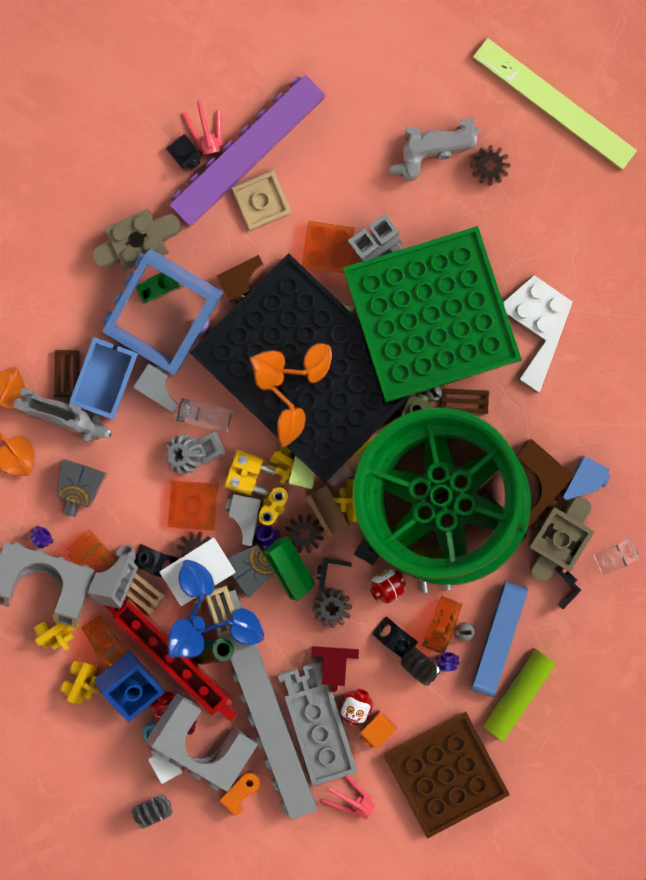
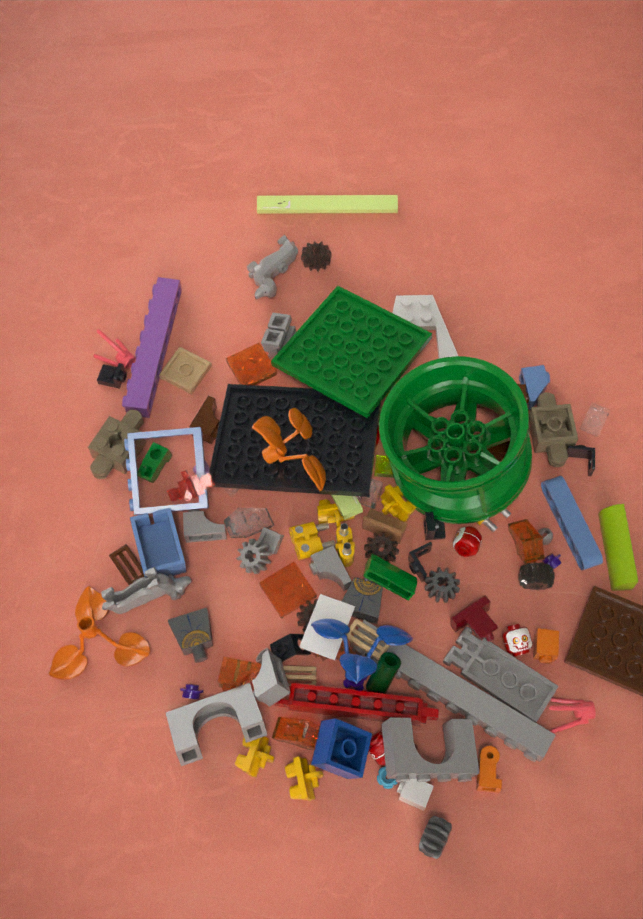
camera: 35 degrees left, 25 degrees down
dark purple plate [253,525,281,549] -> none
black bracket [373,617,418,659] -> none
none -> clear red piece [167,470,215,502]

